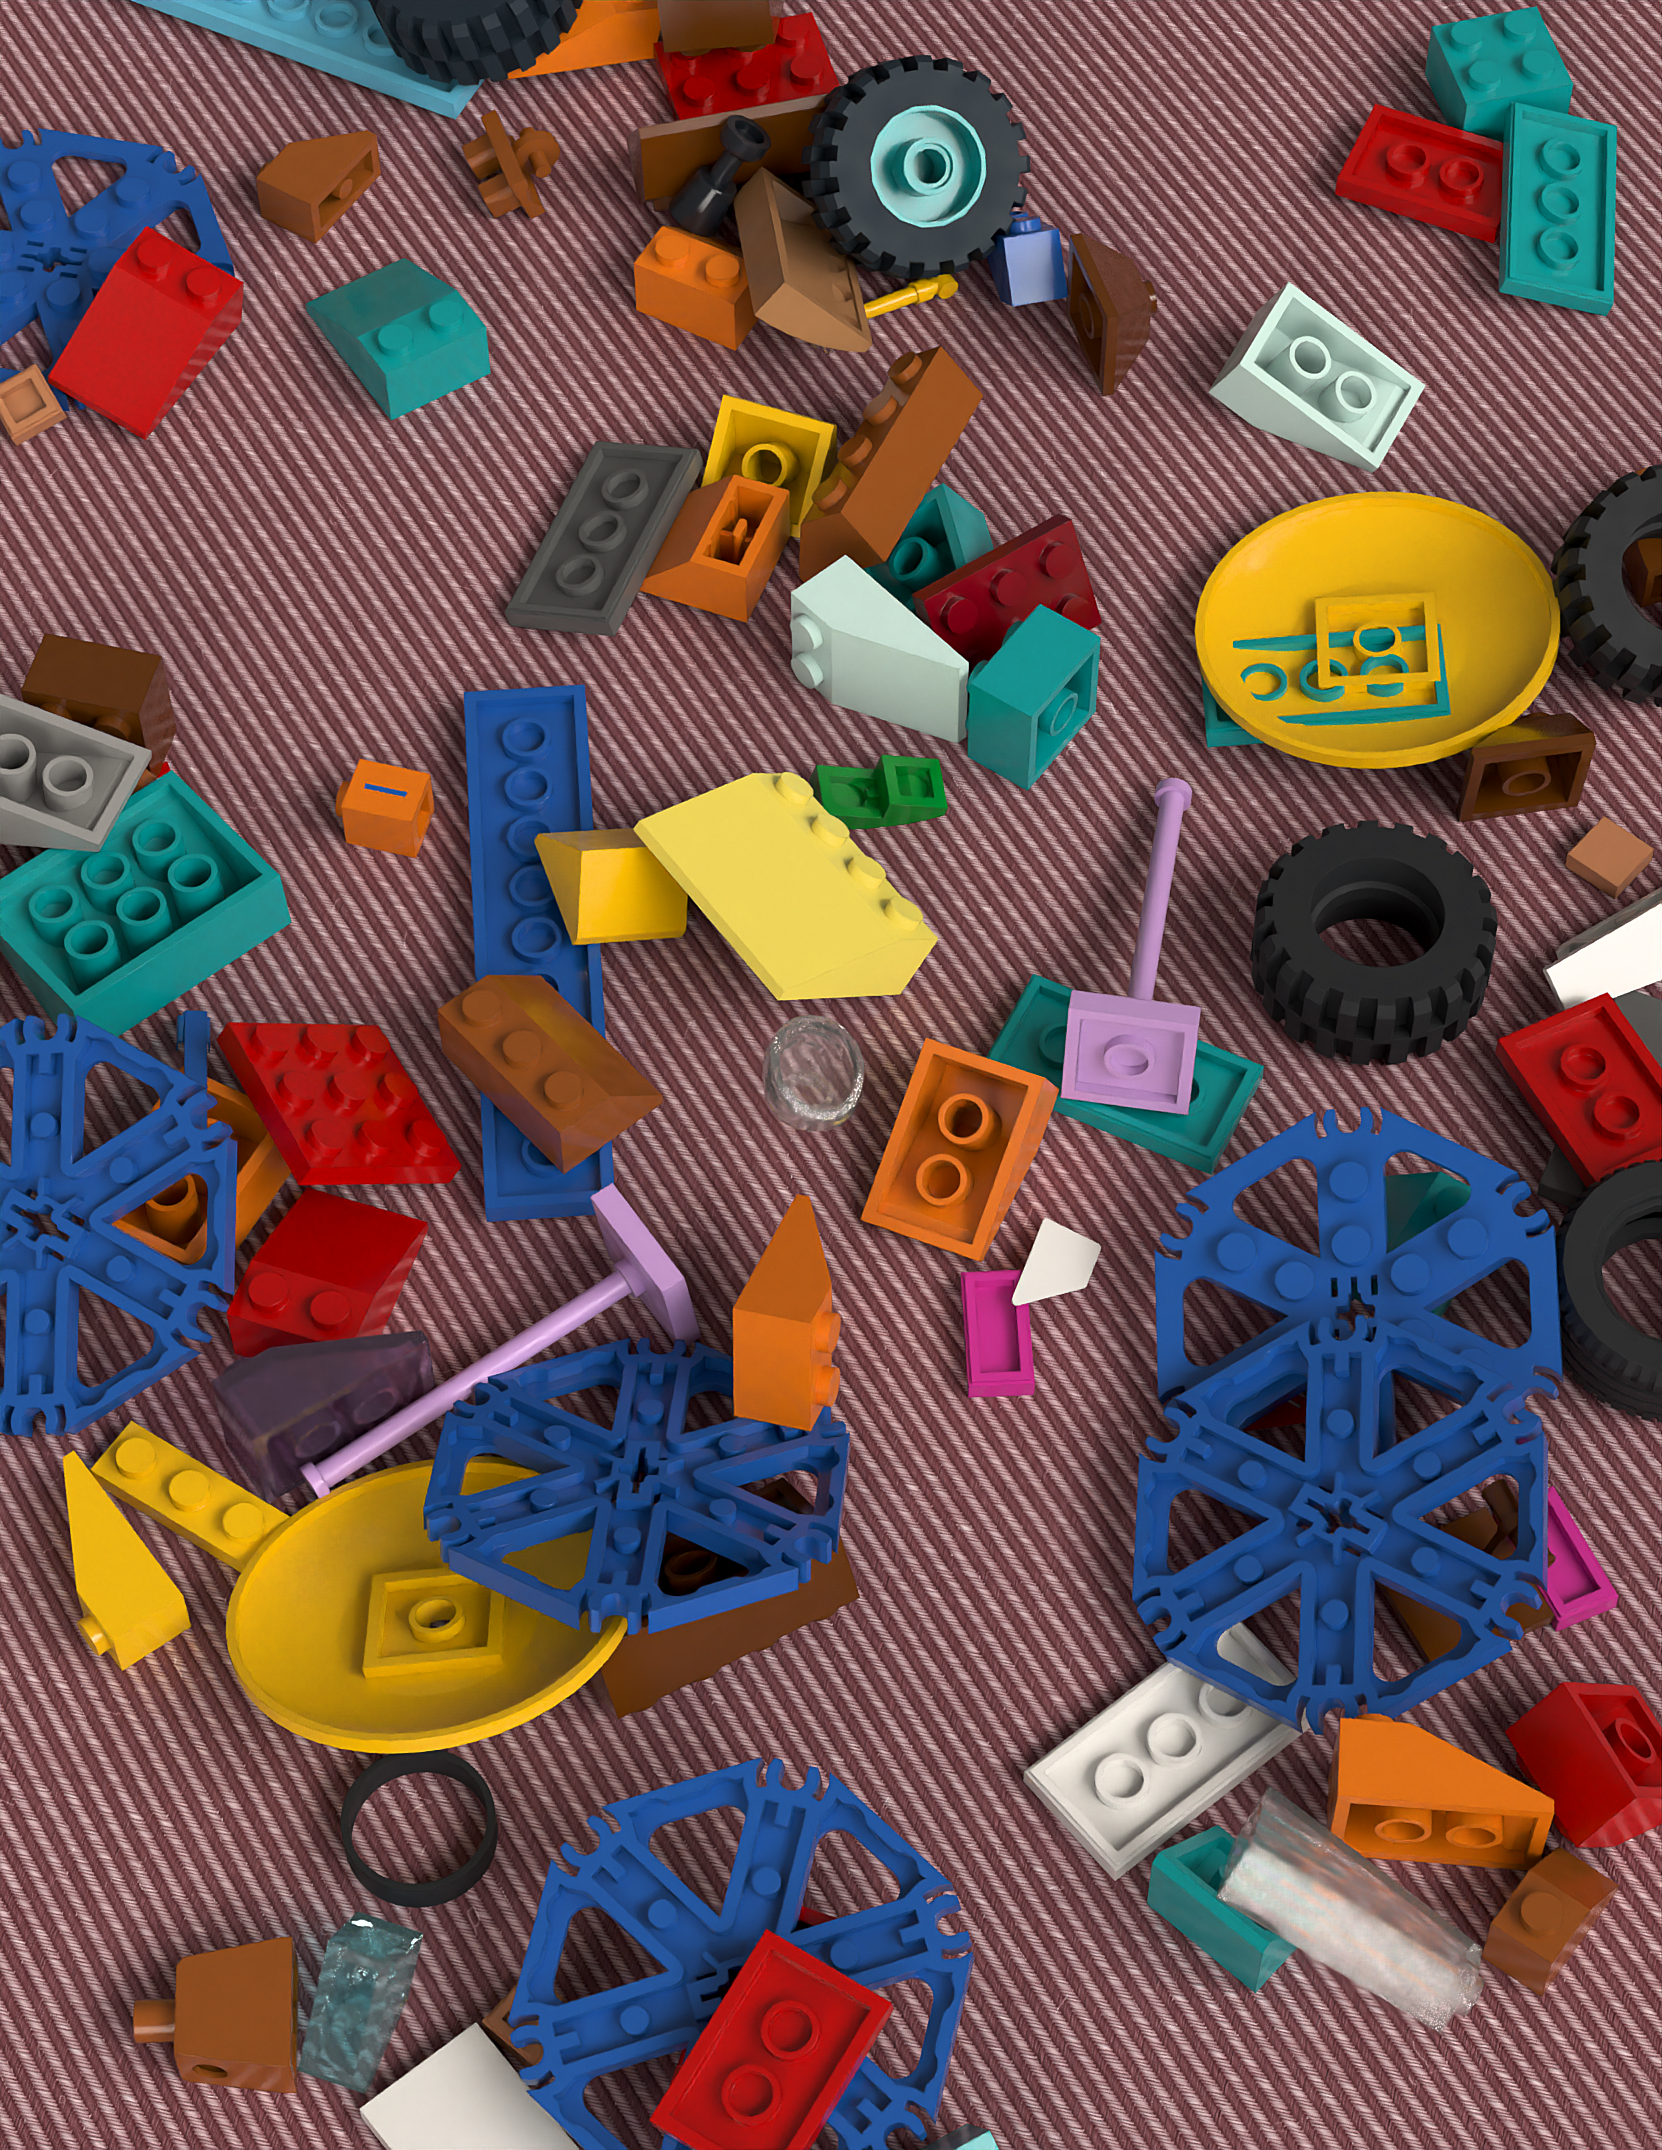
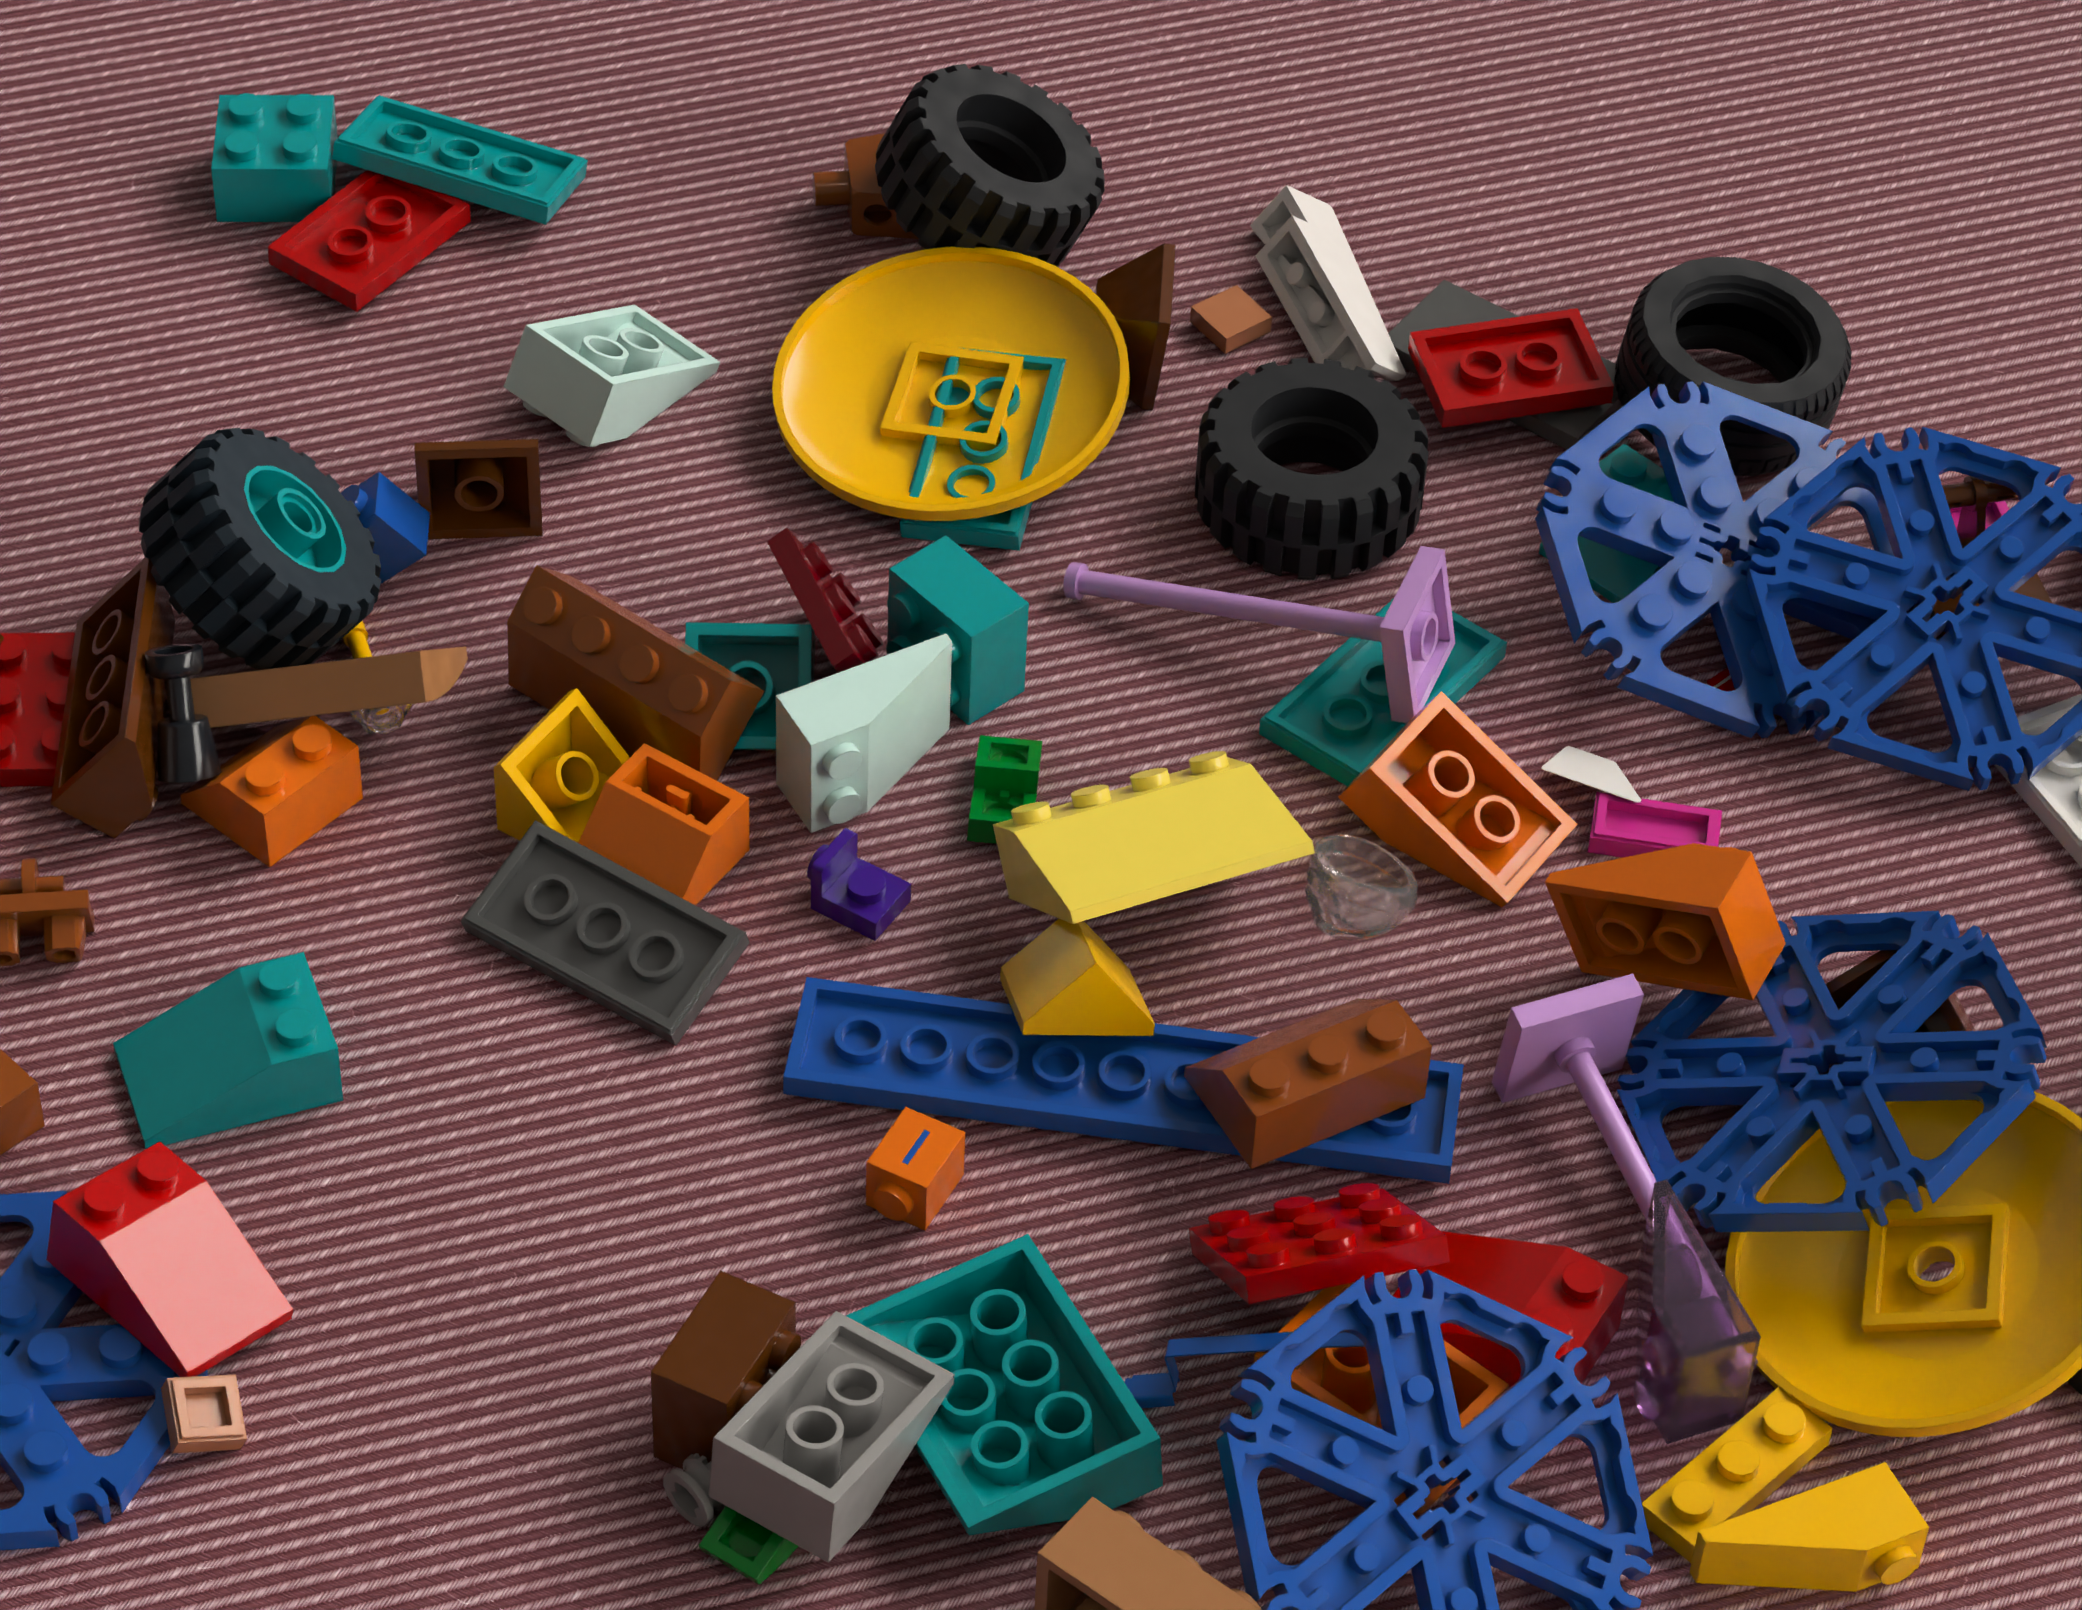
camera: 80 degrees left, 10 degrees down
none -> dark purple bracket [807,828,911,941]

